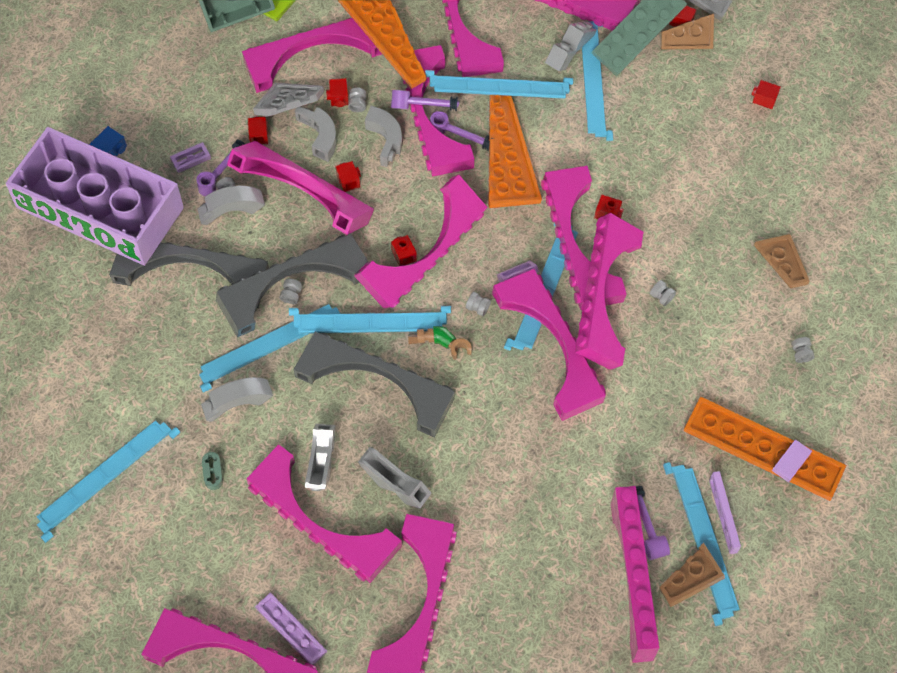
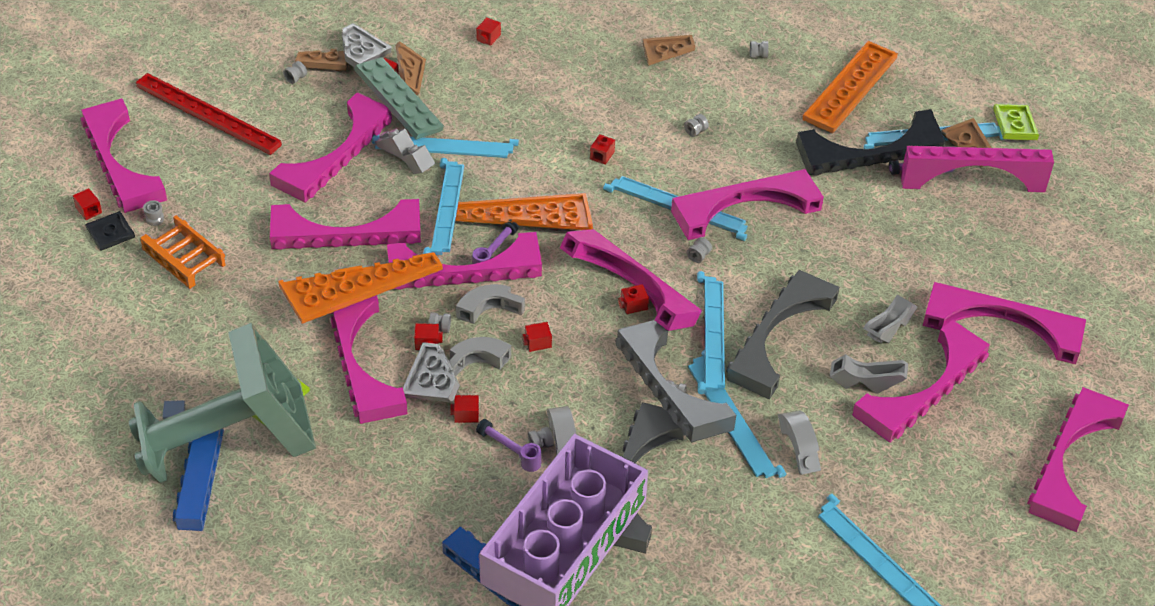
camera: 85 degrees left, 15 degrees down
lavender tile [170,142,211,173] -> none
sand green beam [202,452,223,490] -> none
dark pink arch [227,141,374,235] -> none
lavender tile [255,592,327,665] -> none
medium lavender piece [391,90,459,111] -> none
medium nougat piece [408,326,472,360] -> none
lavender tile [497,260,539,282] -> none
dark pink arch [541,166,627,310] -> none
dark pink arch [575,213,644,370] -> none
lavender tile [709,471,741,554] -> none
lavender tile [772,439,812,482] -> none
none -> black arch [796,109,946,175]
none -> lime tile [993,104,1039,140]

